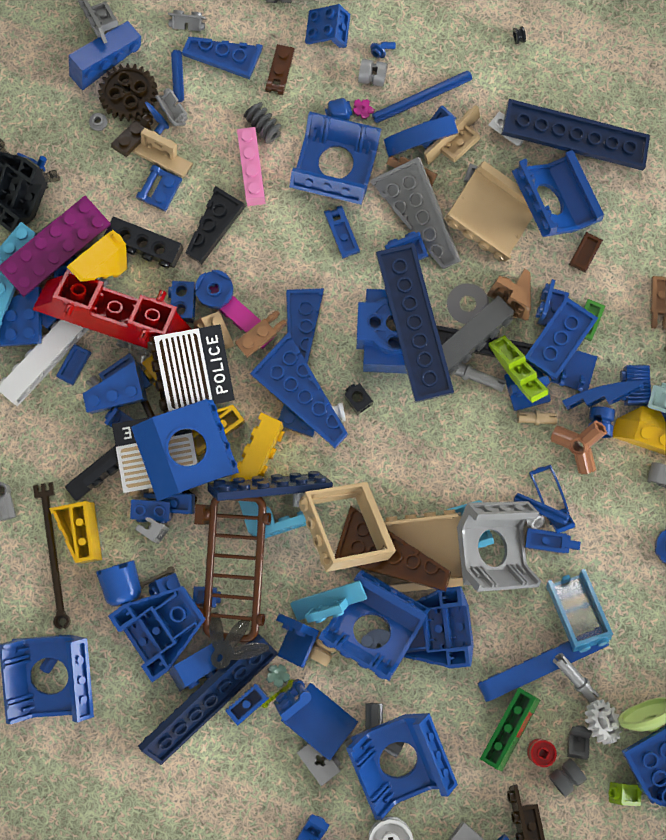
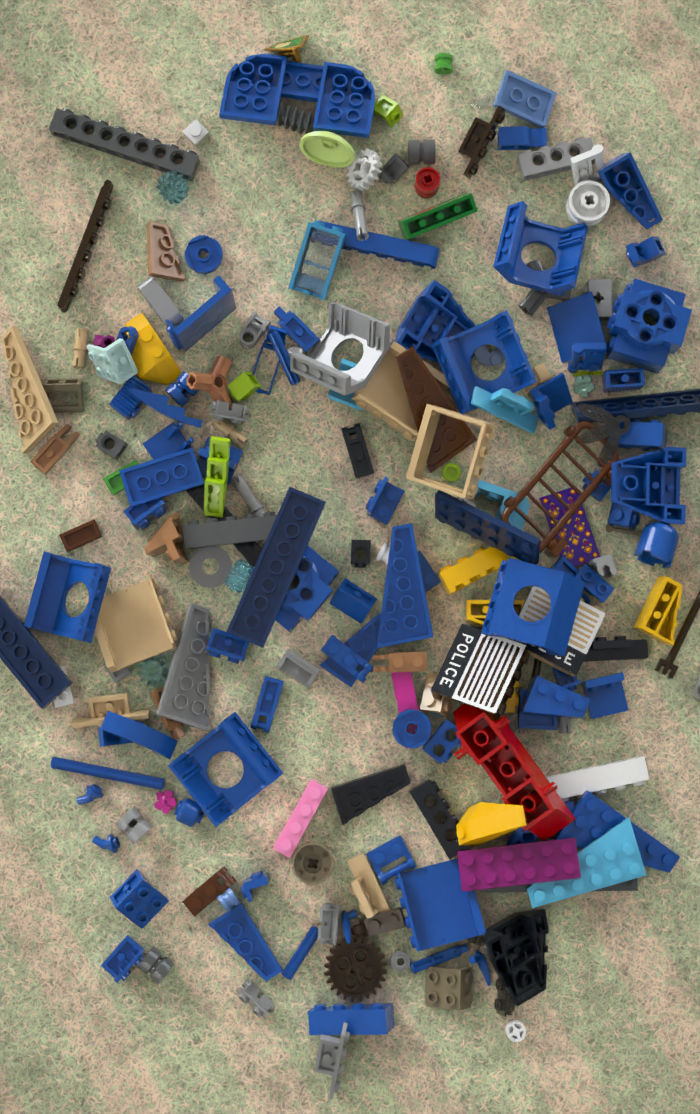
camera: 150 degrees left, 5 degrees up
blue tile [56,343,91,385] -> none
dark grey piece [243,102,281,144] -> none
none -> blue plate [77,784,104,805]
none -> dark grey brick [96,430,127,460]
none -> clear light blue gear [137,655,170,687]
none -> blue panel [165,275,236,352]
none -> light grey hinge [207,400,249,424]
none -> medium blue wheel [217,888,241,913]
none -> clear light blue gear [225,559,254,593]
none -> lime brick [227,371,262,401]
none -> light grey piece [240,312,271,349]
none -> blue bracket [241,870,270,902]
none -> light grey hinge [277,649,320,688]
none -> dark tan wheel [292,843,333,885]
none -> blue plate [321,635,373,683]
none -> blue panel [330,578,377,623]
none -> black plate [341,423,374,479]
none -> blue bracket [365,476,405,525]
none -> blue panel [395,858,486,952]
none -> blue piece [410,944,469,974]
none -> dark tan bracket [425,966,473,1011]
none -> lime tile [442,463,461,482]
none -> dark purple tile [539,488,601,567]
none -> blue bracket [582,672,628,719]
none -> blue piece [606,278,692,374]

